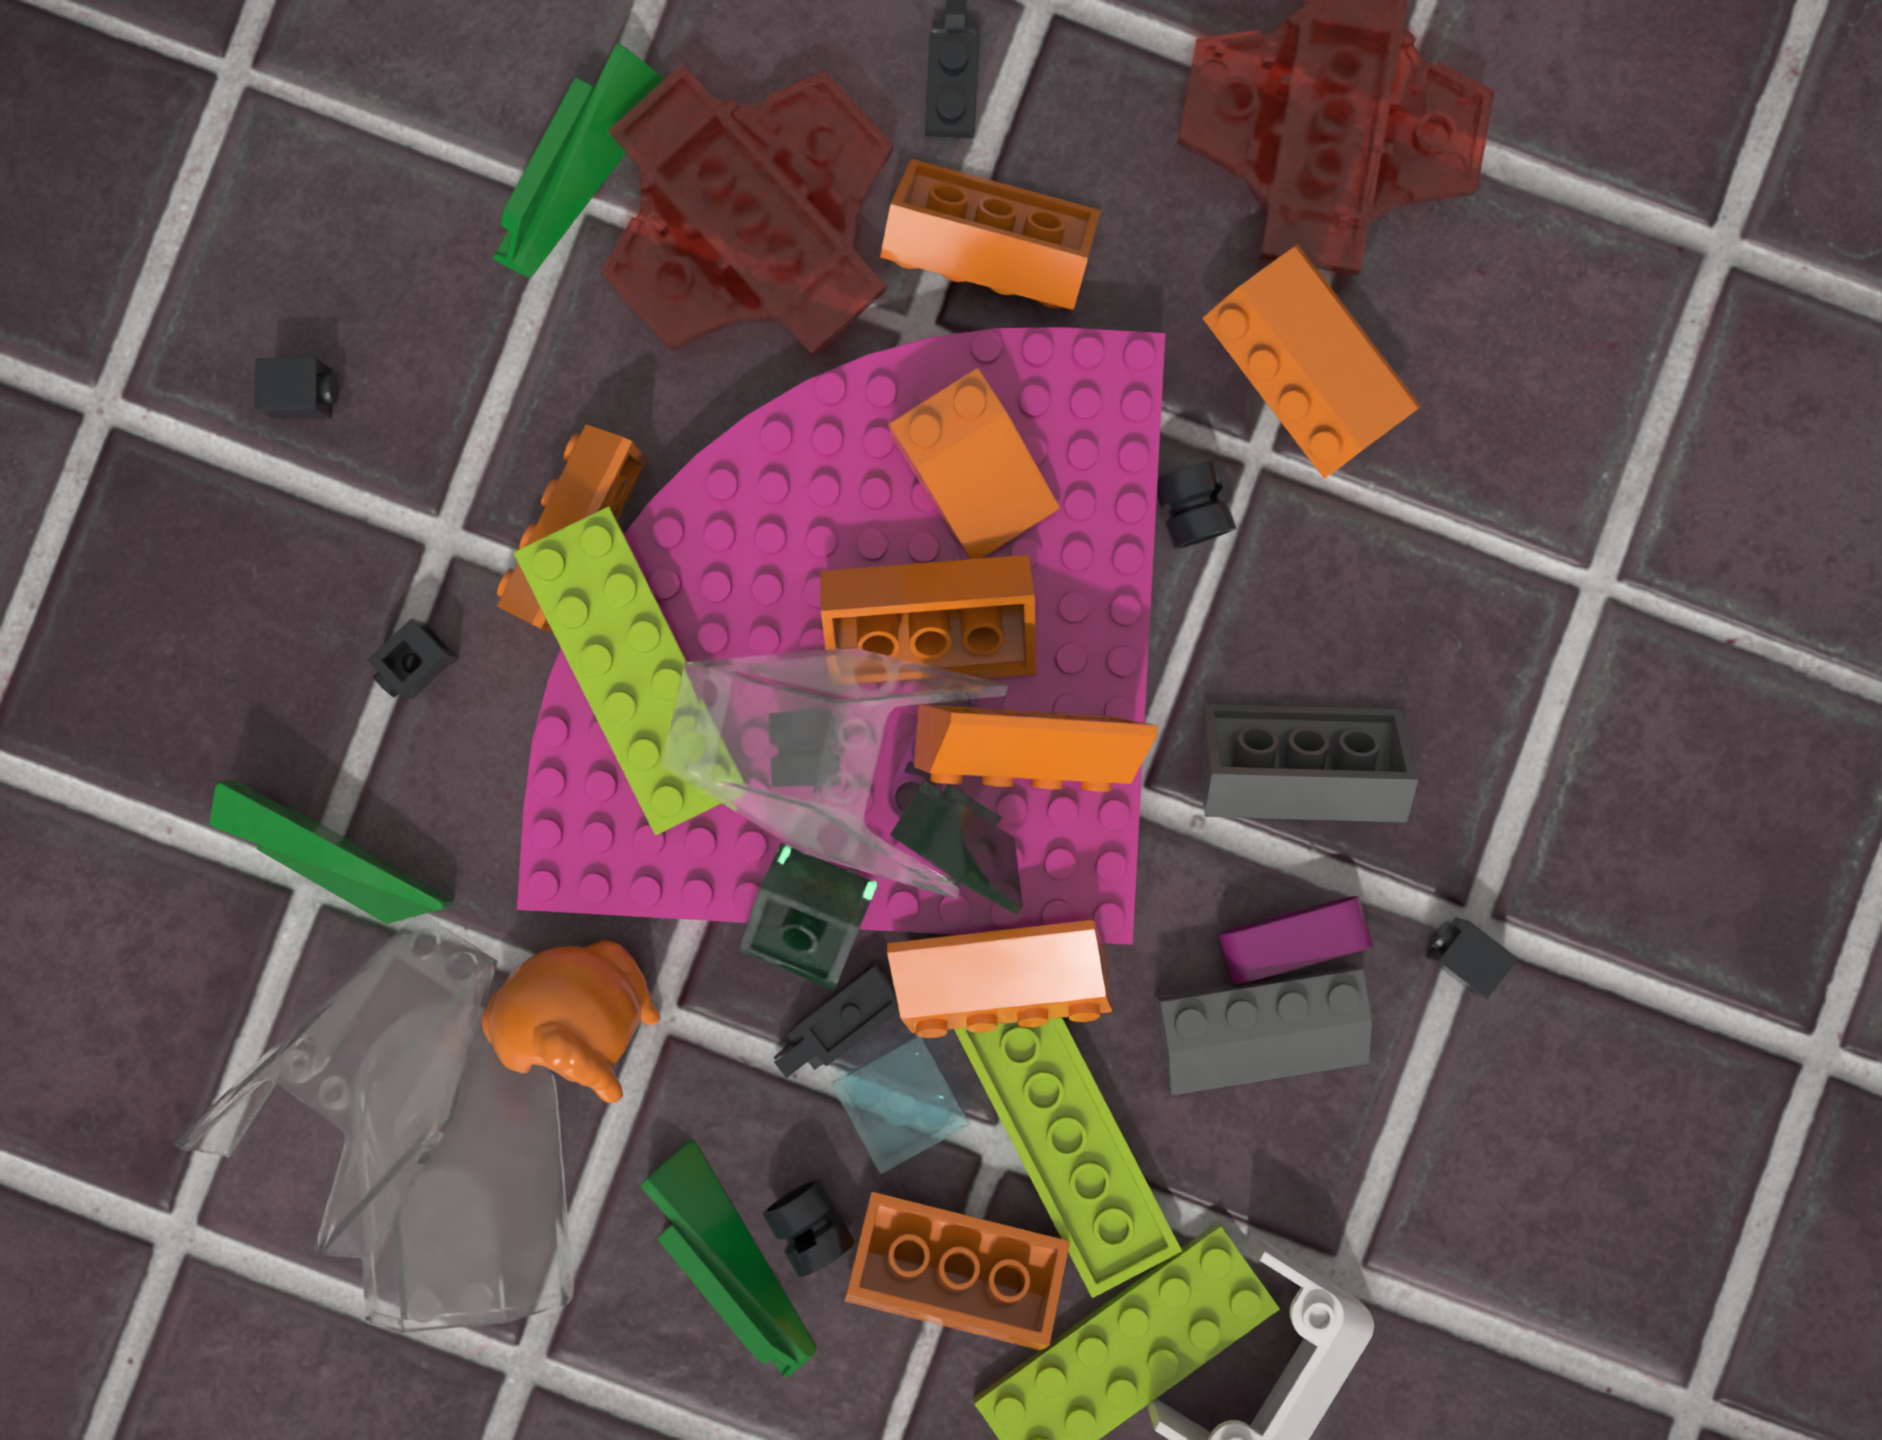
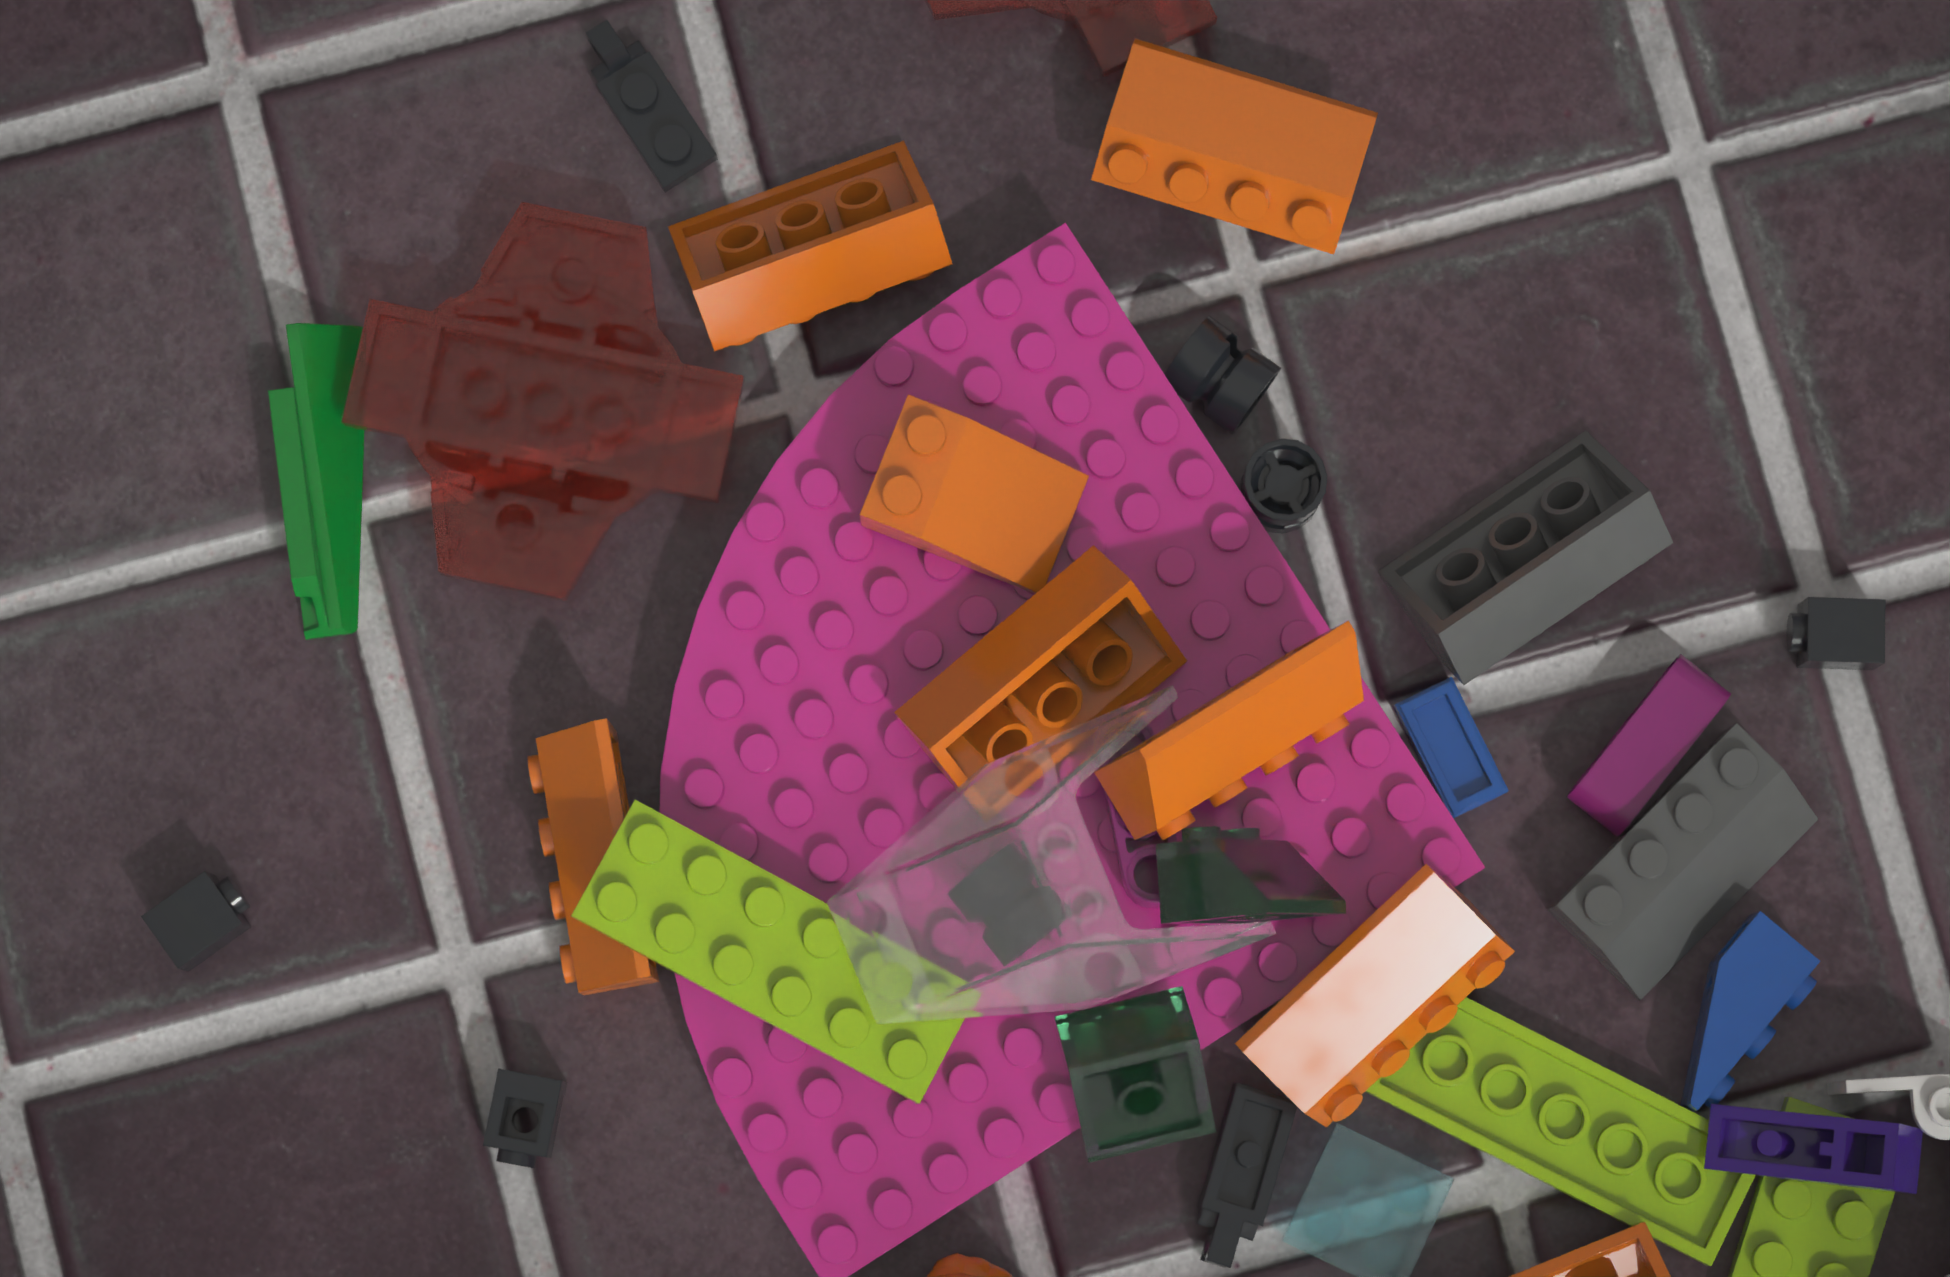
camera: 35 degrees left, 5 degrees down
none -> black wheel [1239,439,1328,534]
none -> blue tile [1393,677,1509,818]
none -> blue slope [1681,911,1820,1111]
none -> dark purple slope [1704,1104,1923,1194]

